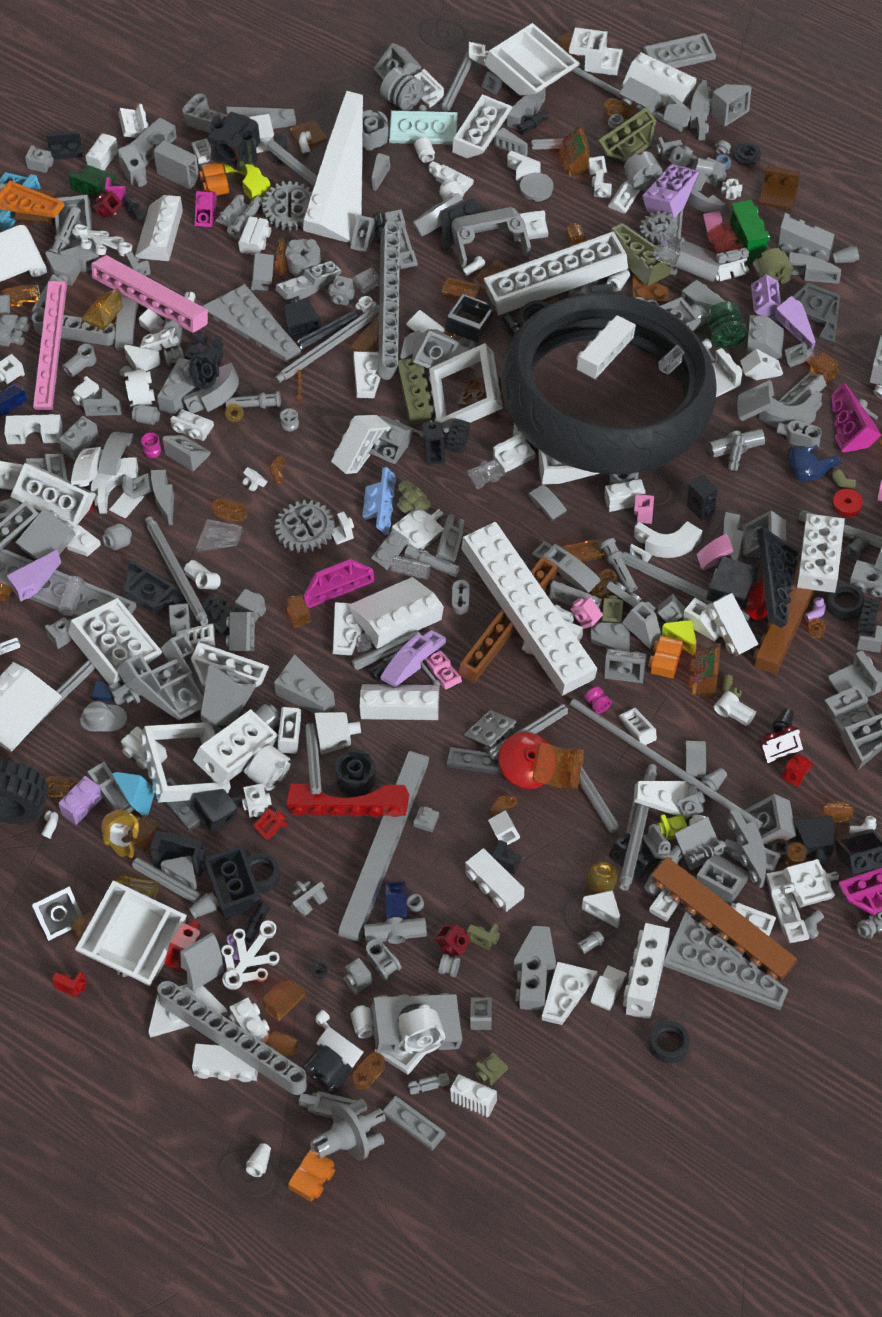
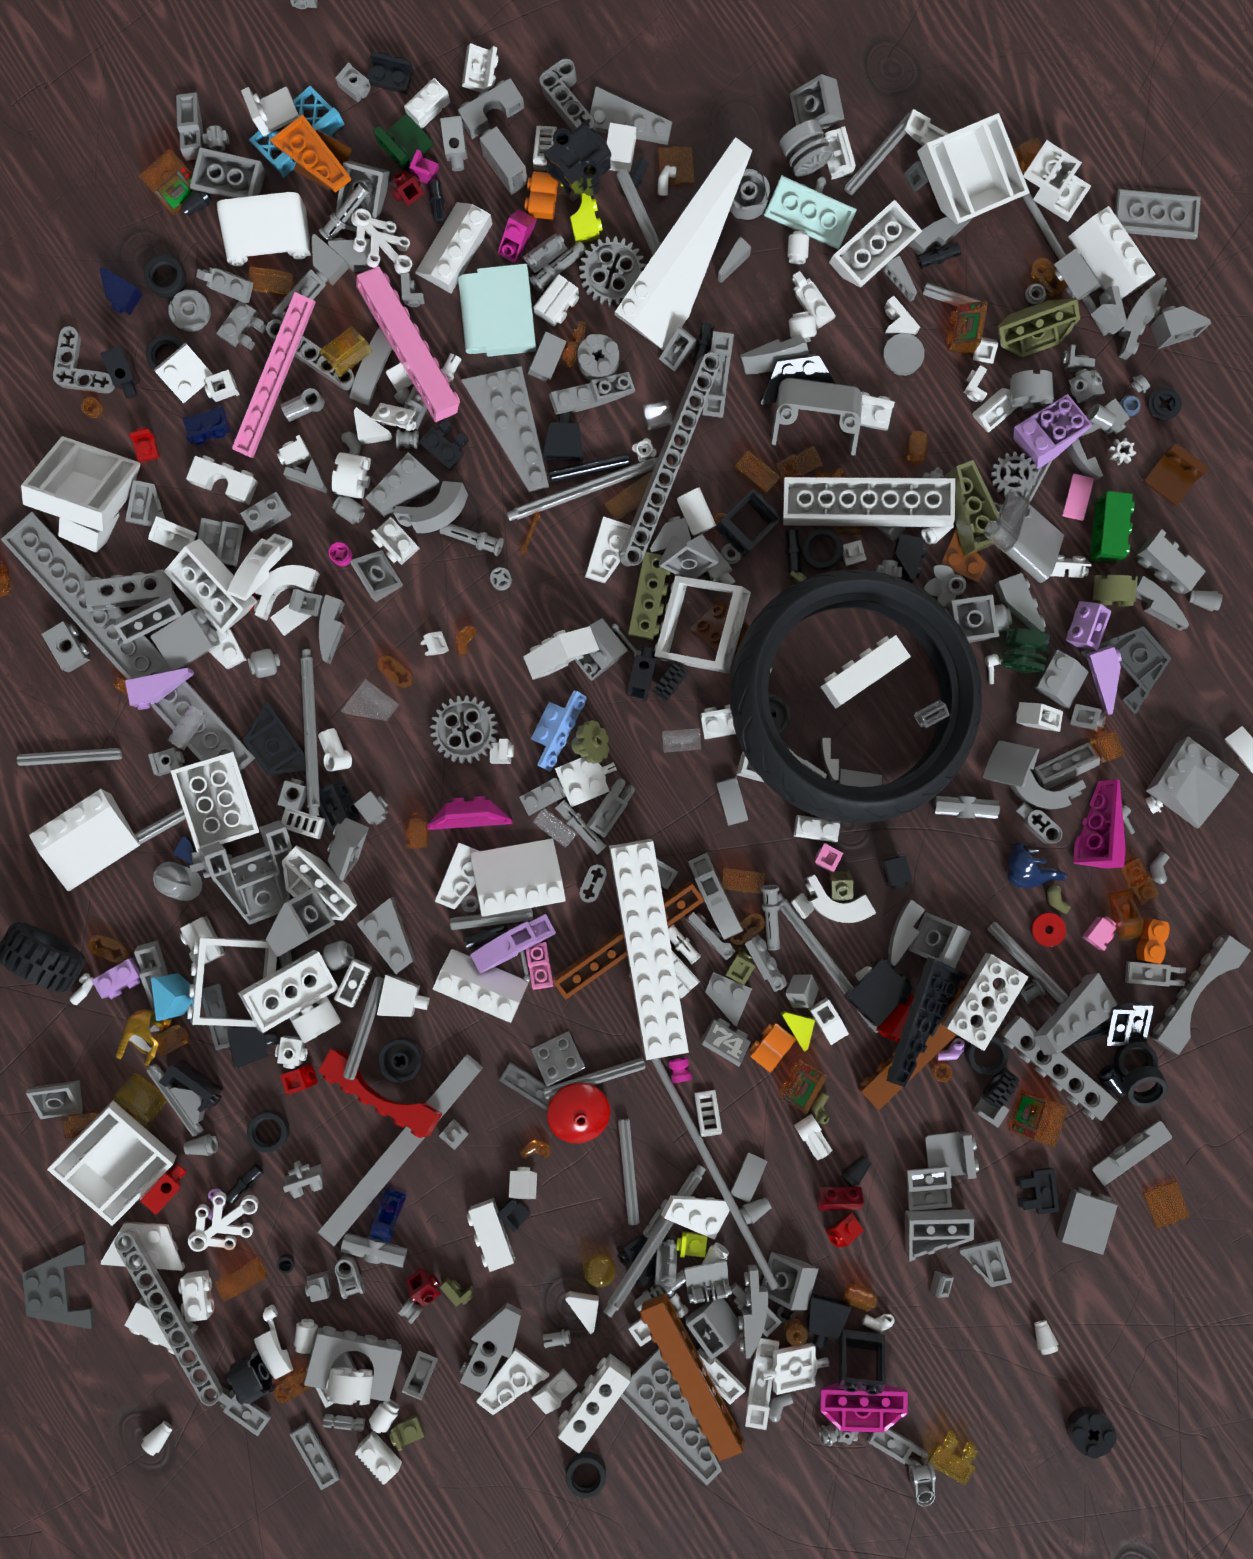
camera: 20 degrees right, 30 degrees up
red bracket [52,971,87,998] -> none
light grey slope [98,431,134,476] -> none
light grey slope [181,933,224,991] -> none
black cone [183,353,220,389] -> none
black slope [204,845,261,920] -> none
clear yellow plate [226,404,244,422] -> none
clear orange brick [266,1030,299,1056] -> none
orange brick [288,1149,335,1202] -> none
light grey piece [310,1098,385,1161] -> none
light grey brick [328,275,354,306] -> none
light grey hinge [407,894,424,912] -> none
white arm [463,256,485,276] -> none
clear orange bracket [532,743,584,790] -> none
bright pink brick [570,597,603,629] -> none
light grey slope [622,601,661,649] -> none
light grey bracket [678,785,705,818] -> none
bright pink slope [697,534,734,571] -> none
clear red brick [706,220,743,254] -> none
white brick [706,593,758,656] -> none
white bracket [712,348,742,397] -> none
light grey axle [716,248,749,264] -> none
light grey axle [728,435,745,471] -> none
none -> dark grey wing [22,1243,95,1329]
none -> white brick [369,1399,399,1433]
none -> light aqua piece [458,264,537,357]
none -> olive bracket [829,870,853,901]

